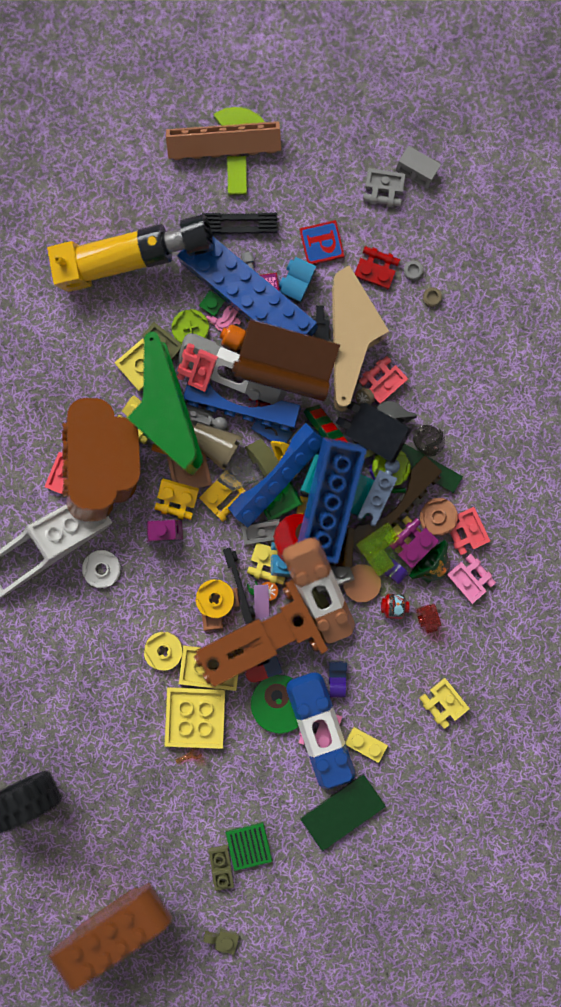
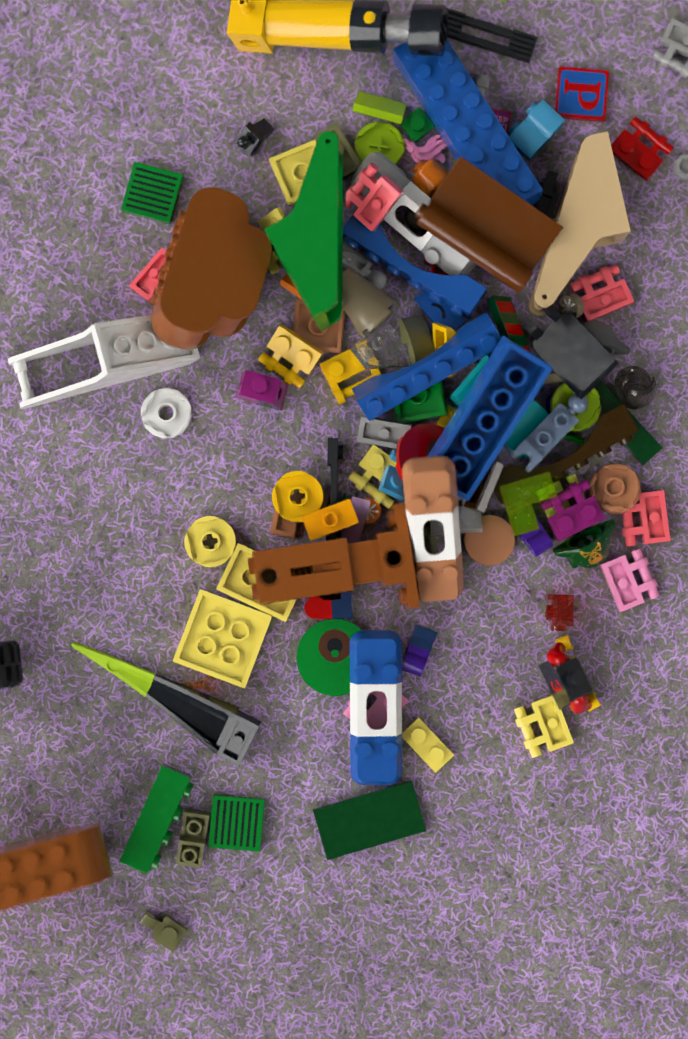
camera: 15 degrees right, 0 degrees up
head [381,594,409,619] -> none
none -> black plate [71,642,262,766]
none -> green brick [119,764,194,874]
none -> green tile [121,161,184,224]
none -> black piece [234,118,274,157]
none -> light orange plate [302,499,359,541]
none -> lime tile [352,91,407,124]
none -> black torso [538,634,602,713]

